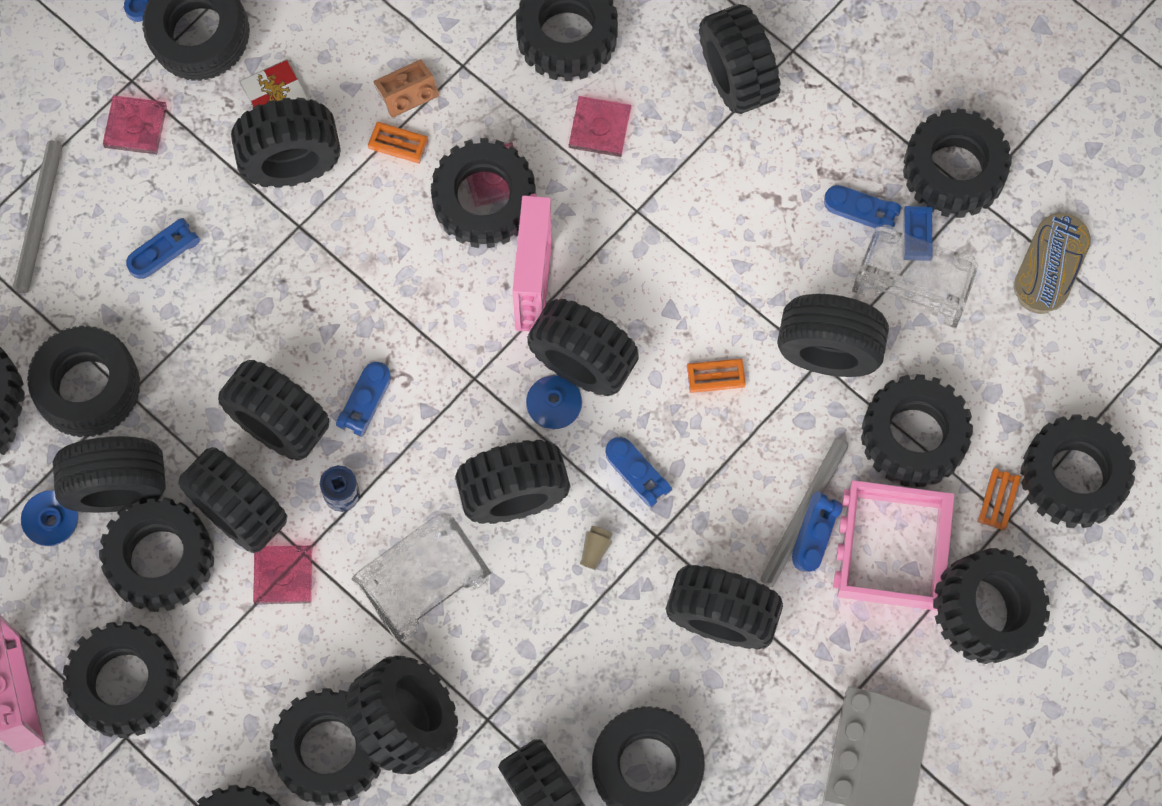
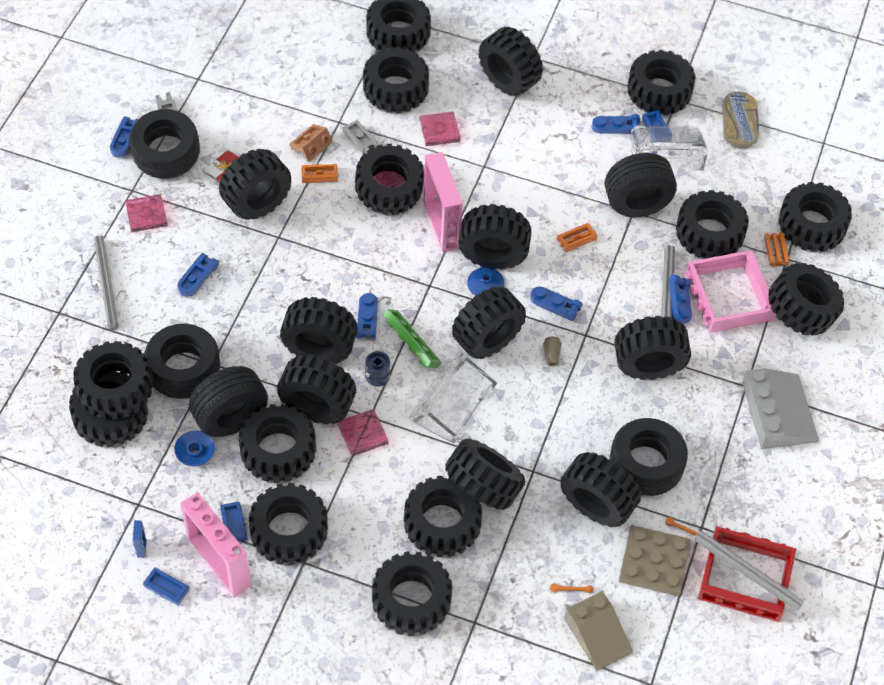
camera: 25 degrees left, 15 degrees down
none -> blue tile [220,501,247,542]
none -> light grey hinge [342,120,379,154]
none -> bright green plate [383,309,442,368]

